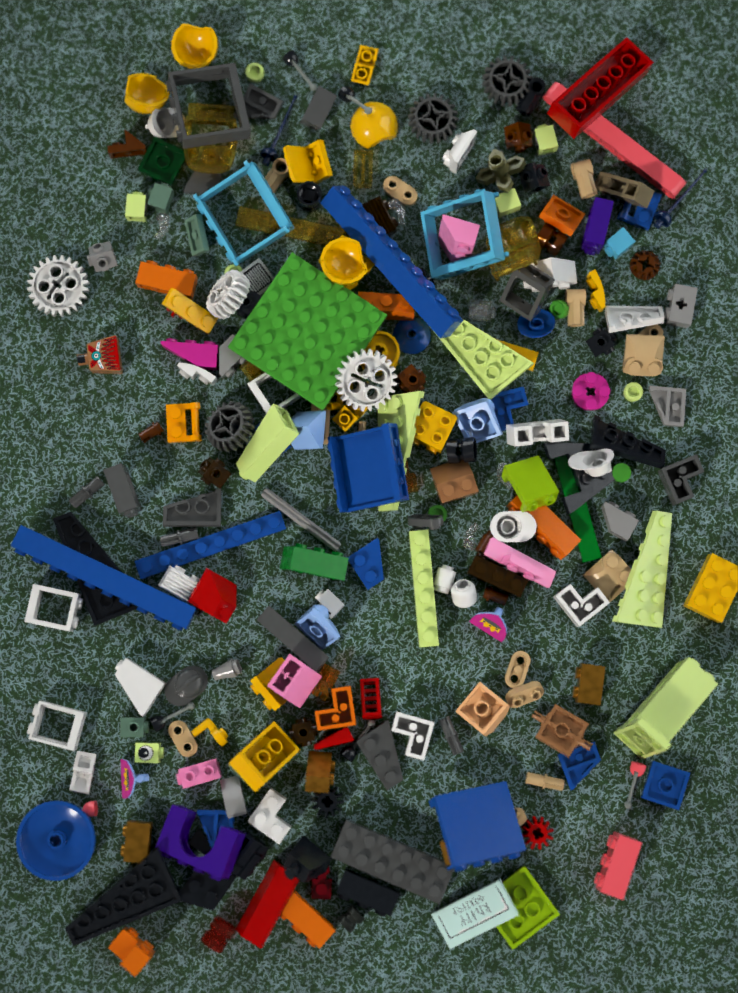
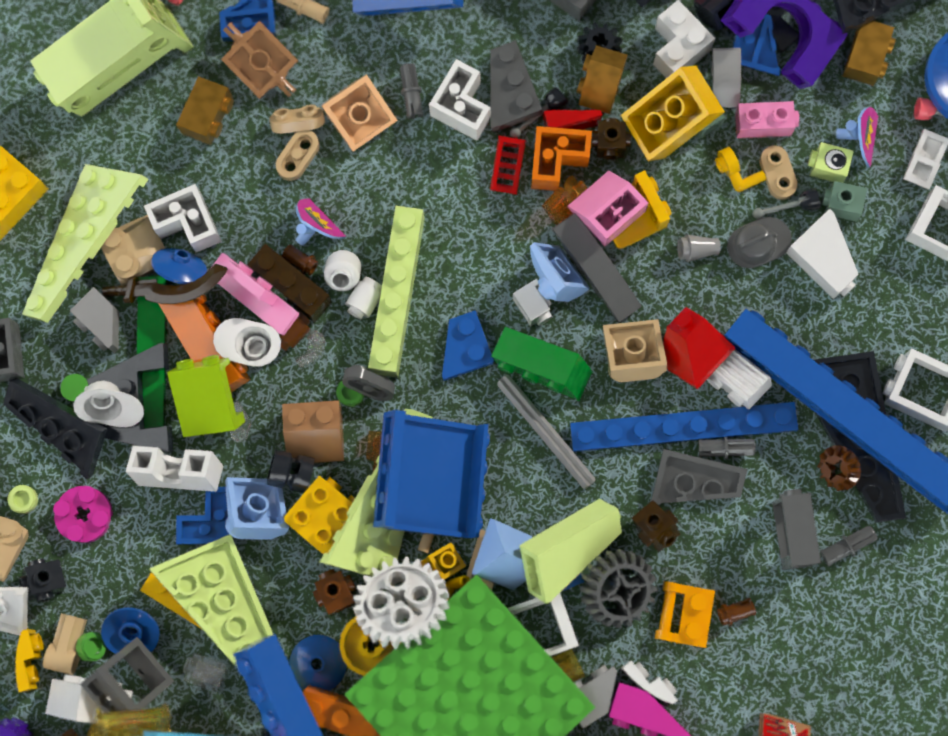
camera: 160 degrees left, 5 degrees down
none -> dark brown sword [102,264,228,304]
none -> blue dish [151,248,207,284]
none -> tan slope [603,319,667,382]
none -> reddish brown gear [817,445,861,491]

